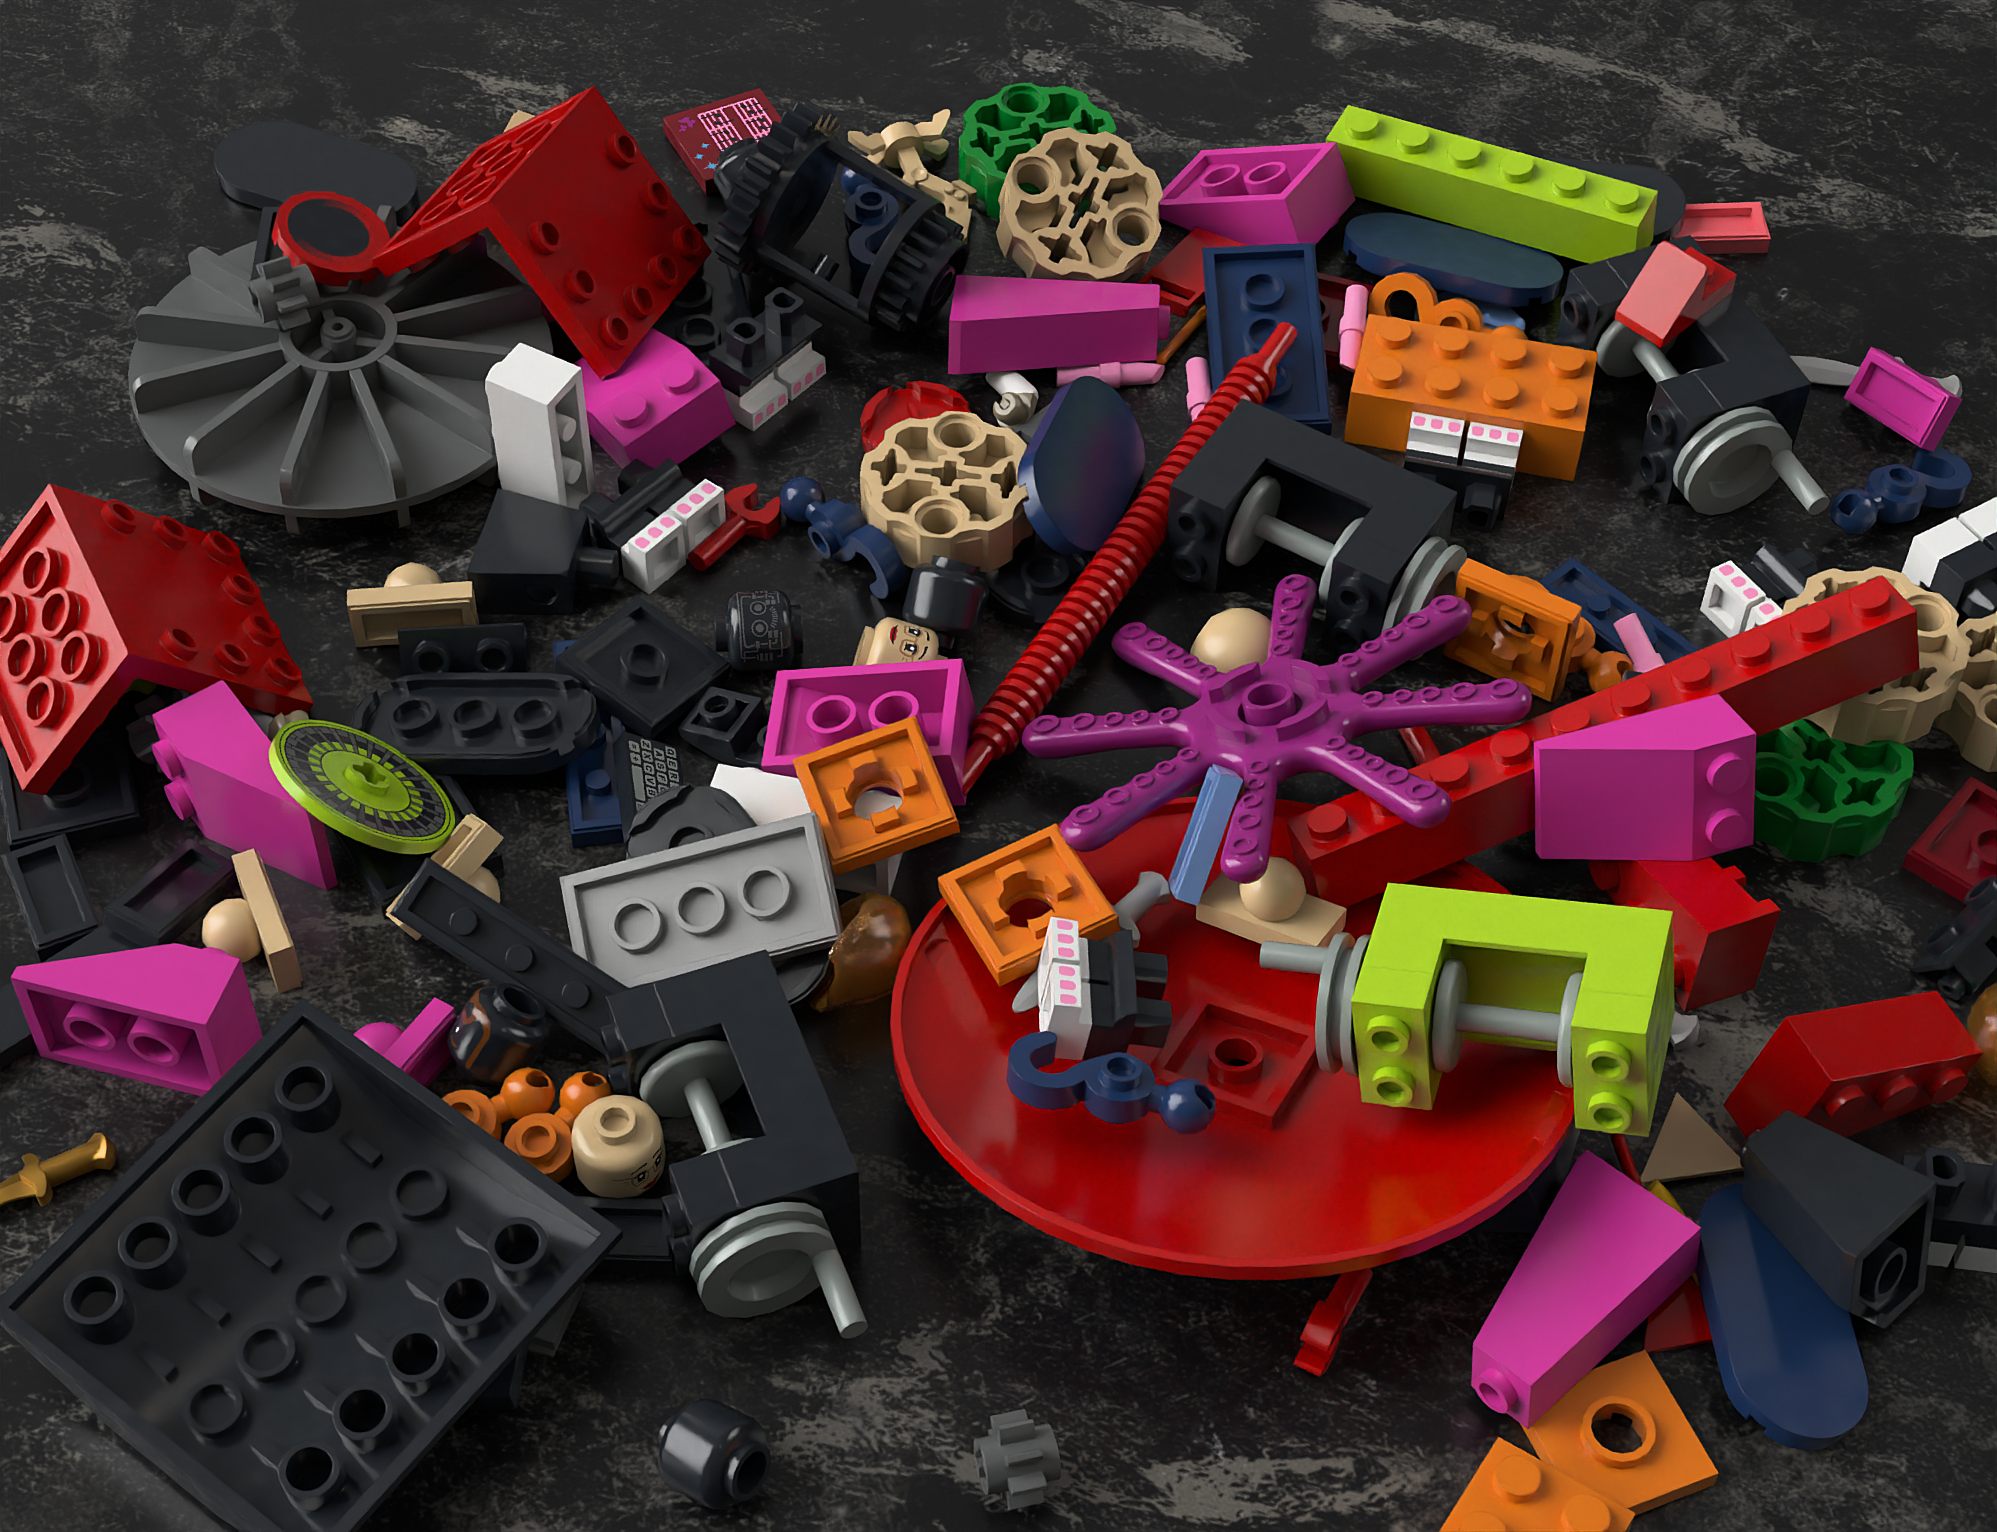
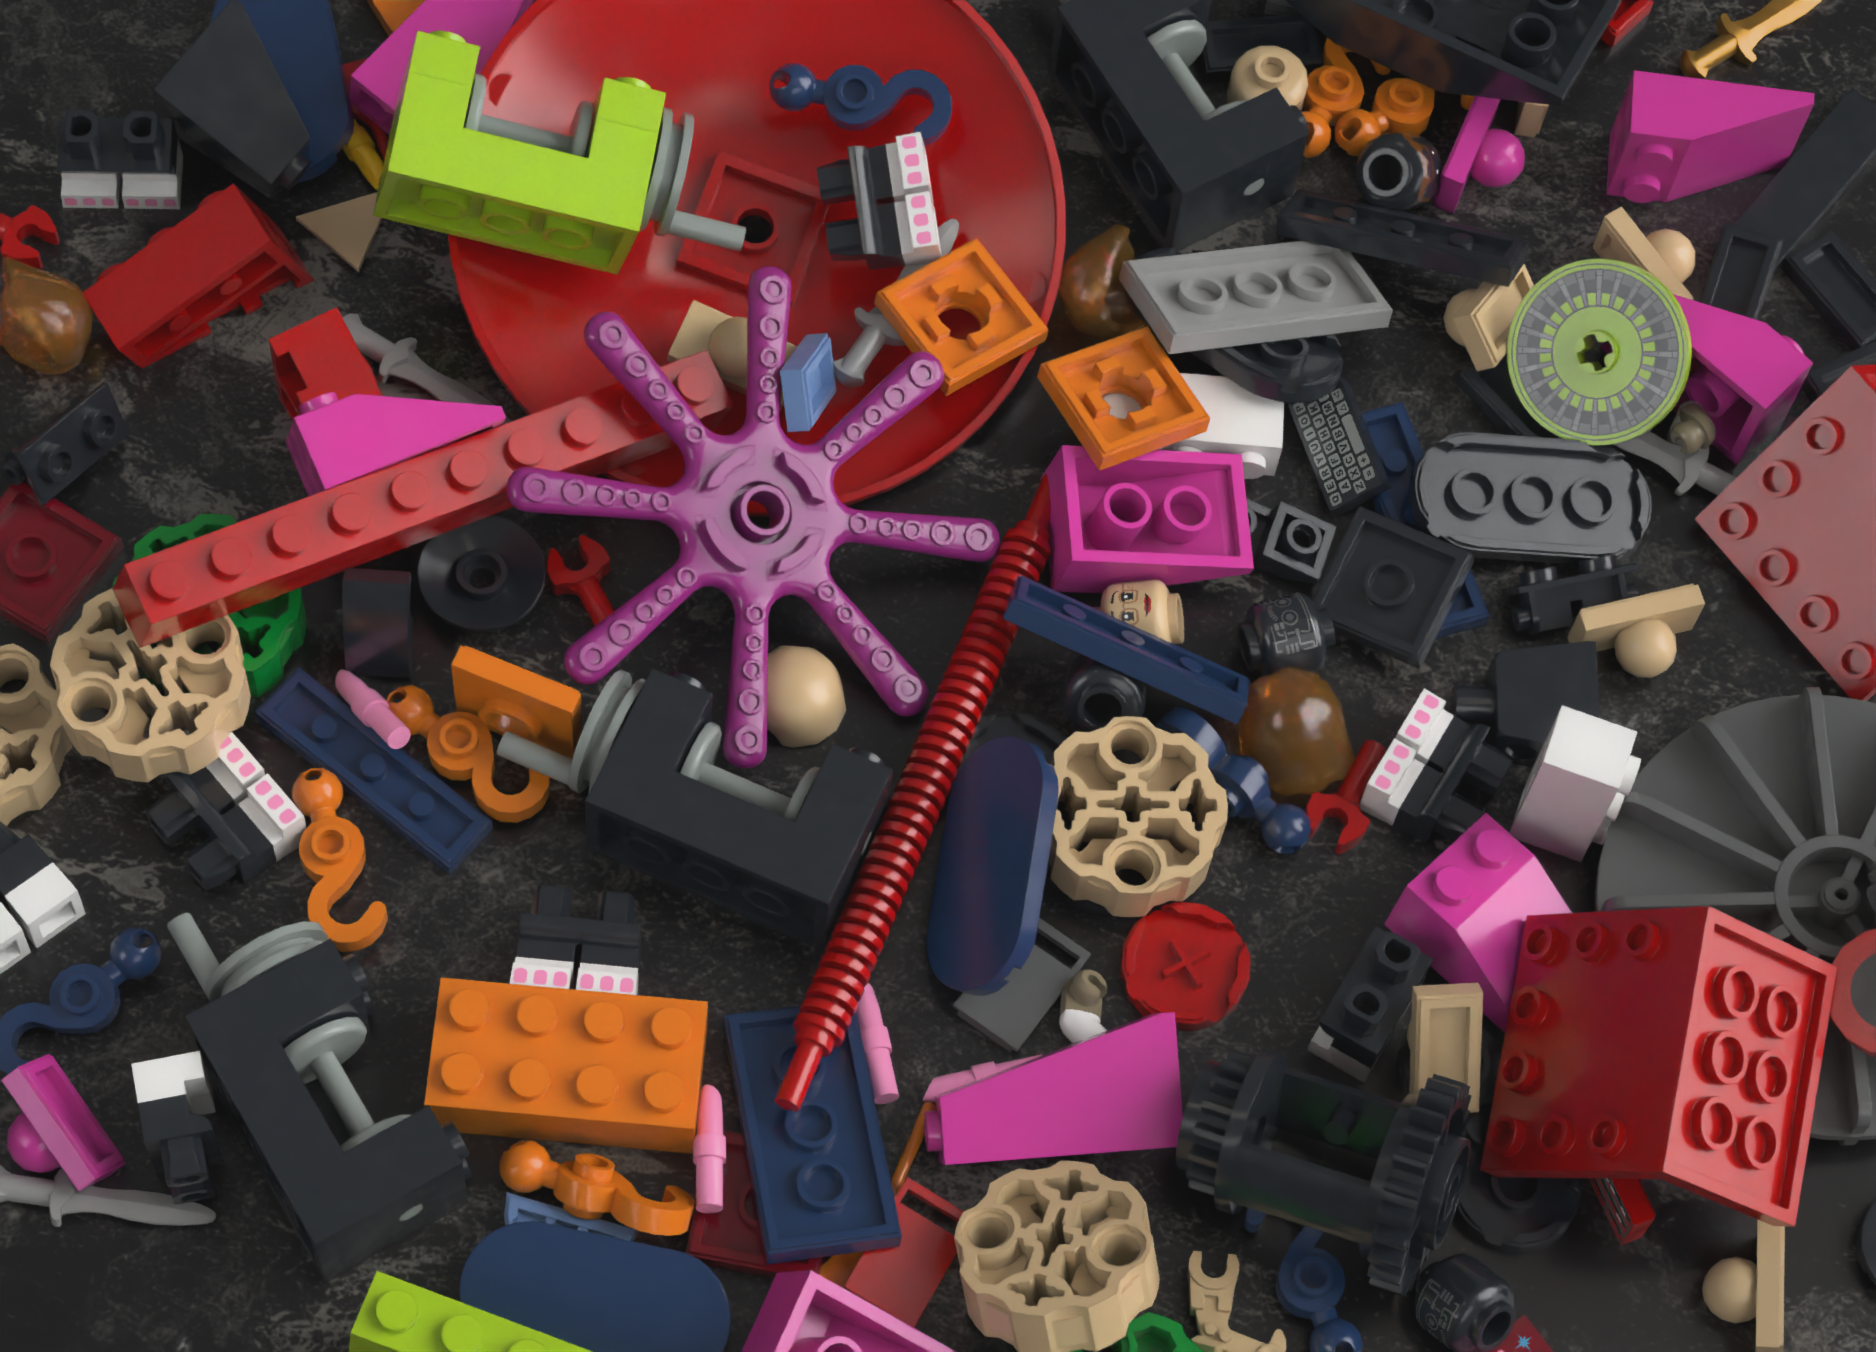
camera: 165 degrees right, 15 degrees up
slope [1615,240,1737,348] -> none
none -> black hips [131,1051,224,1204]
none -> orange piece [291,768,388,952]
none -> dark blue tile [1003,576,1250,724]
none -> clear orange hair [1239,667,1355,796]
none -> tan tile [1407,982,1483,1113]

